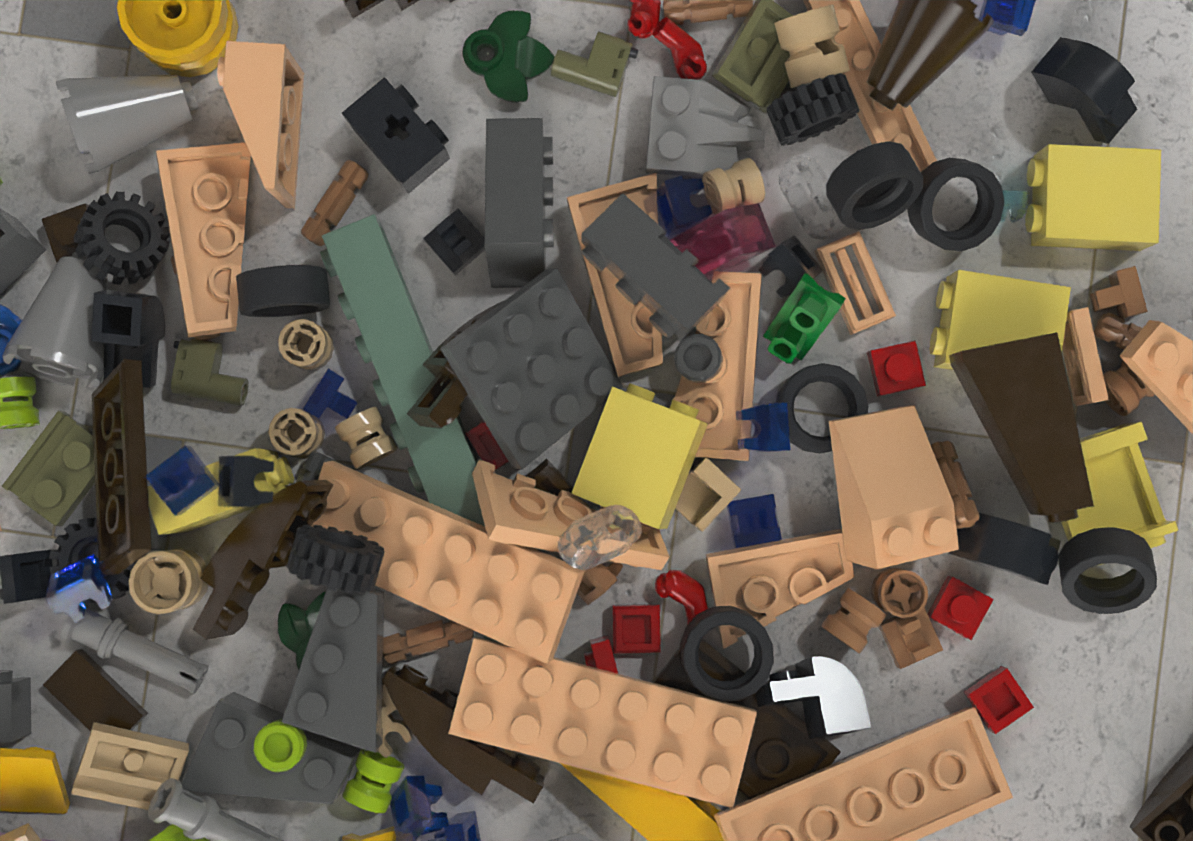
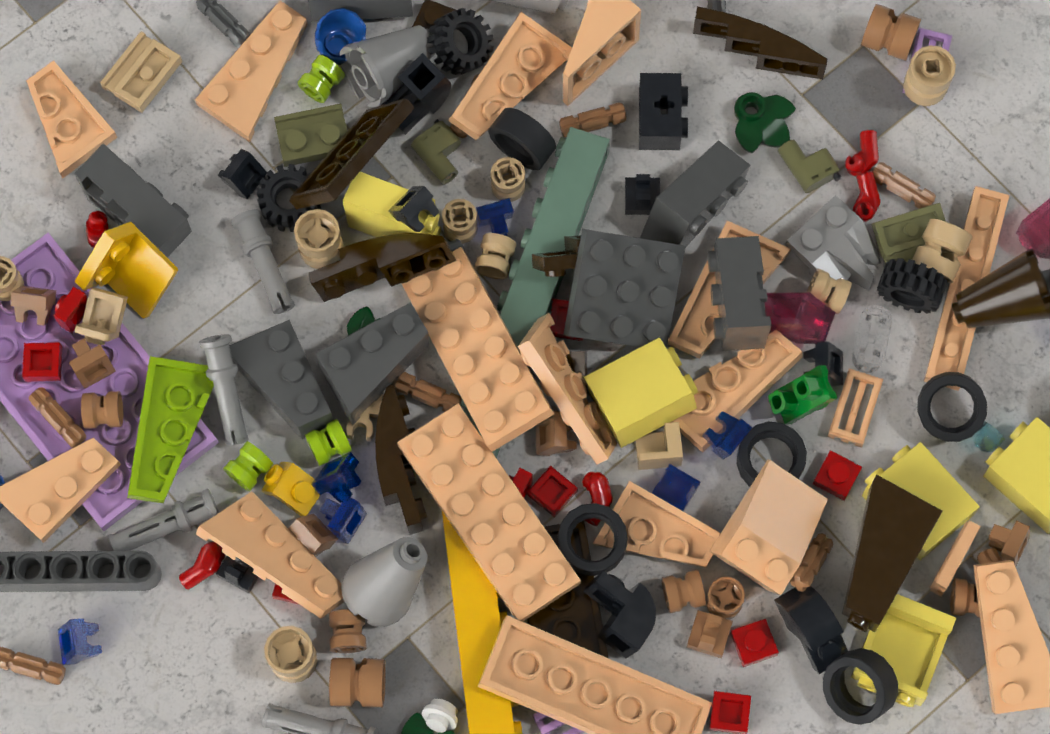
camera: 50 degrees right, 15 degrees down
dark brown tile [43,649,148,731] -> none
clear blue tile [45,554,112,622] -> none
tan plate [71,722,189,810] -> none
clear blue tile [145,445,219,516] -> none
lime tile [254,719,307,772] -> none
black tyre [287,525,385,594] -> none
clear beam [558,505,642,570] -> none
clear blue tile [657,176,713,236] -> none
dark grey tile [674,334,723,383] -> none
black tyre [826,141,923,230] -> none

